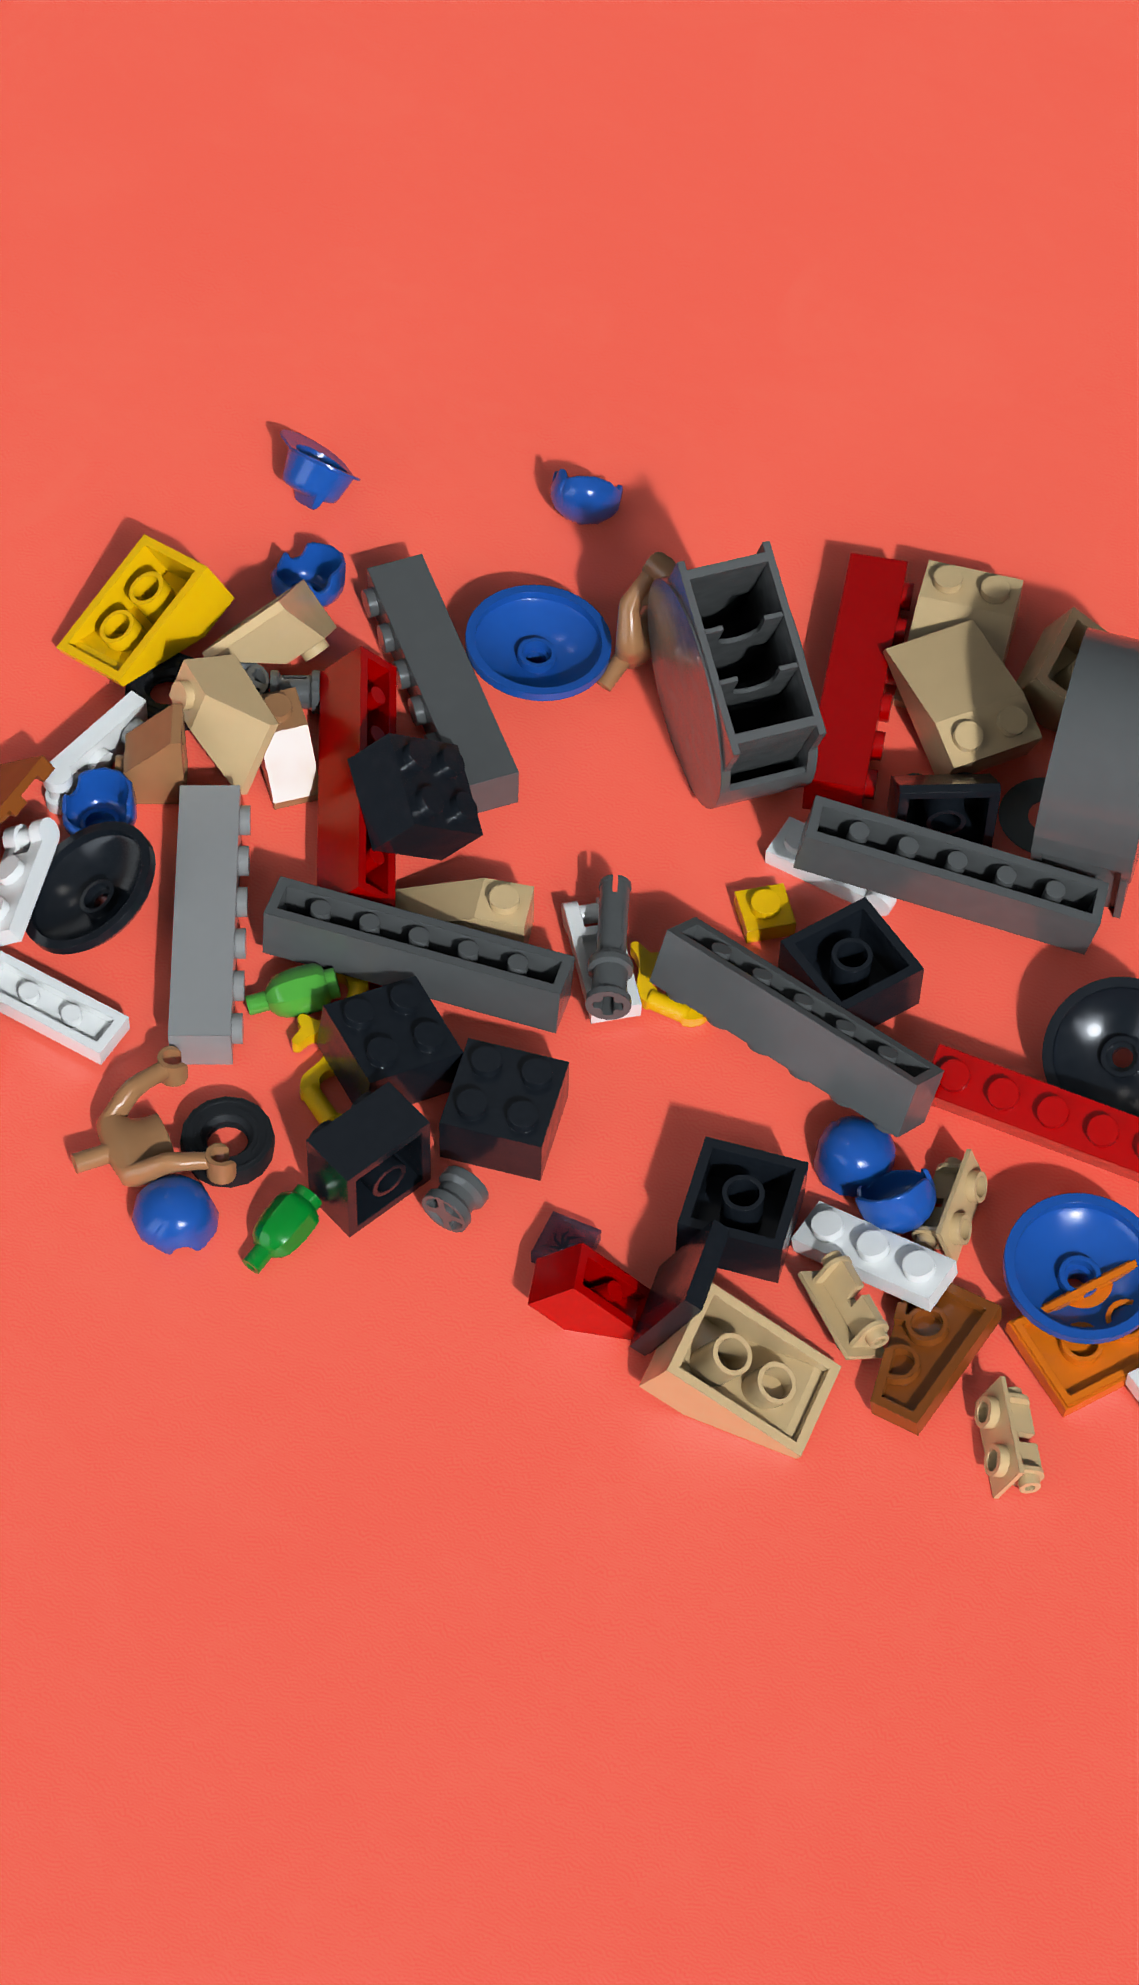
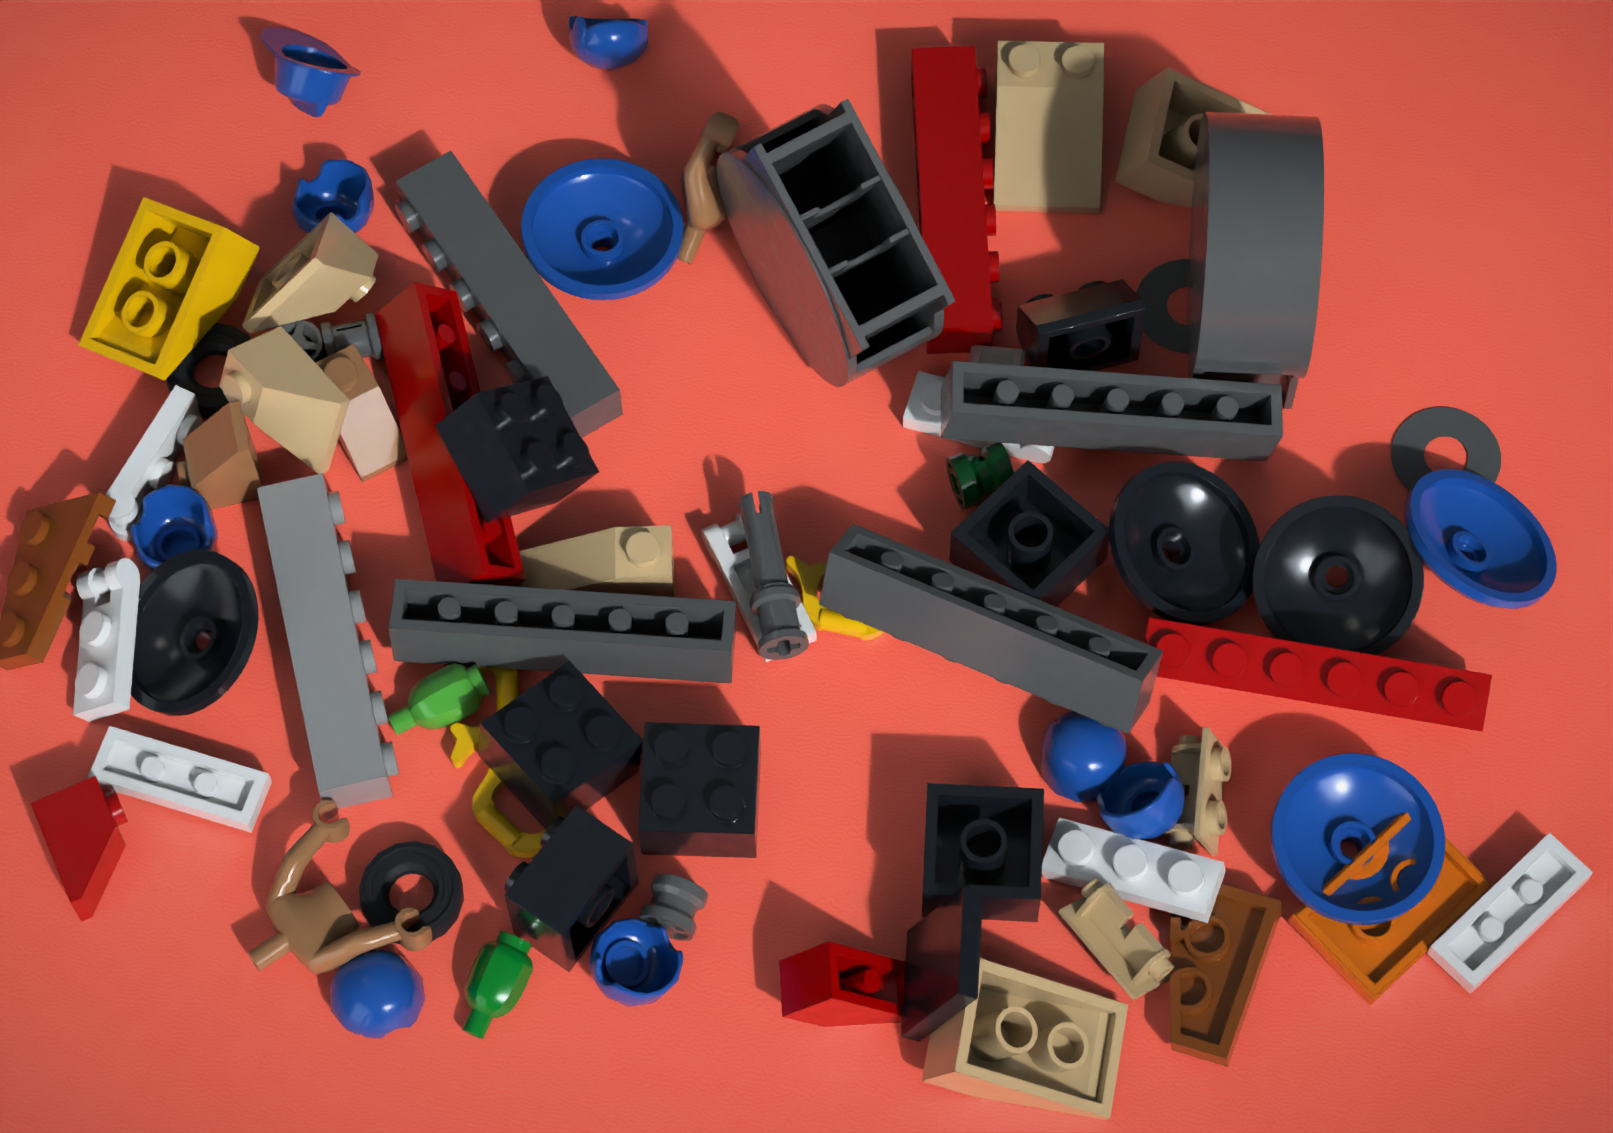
camera: 10 degrees left, 10 degrees up
tile [531,1211,601,1264] -> none
yellow plate [734,883,796,943] -> none
tan slope [883,619,1043,775] -> none
tan hinge [974,1376,1045,1499] -> none
none -> blue hair [589,918,684,1007]
none -> dark green wheel [946,442,1014,510]
none -> black dish [1109,461,1260,625]

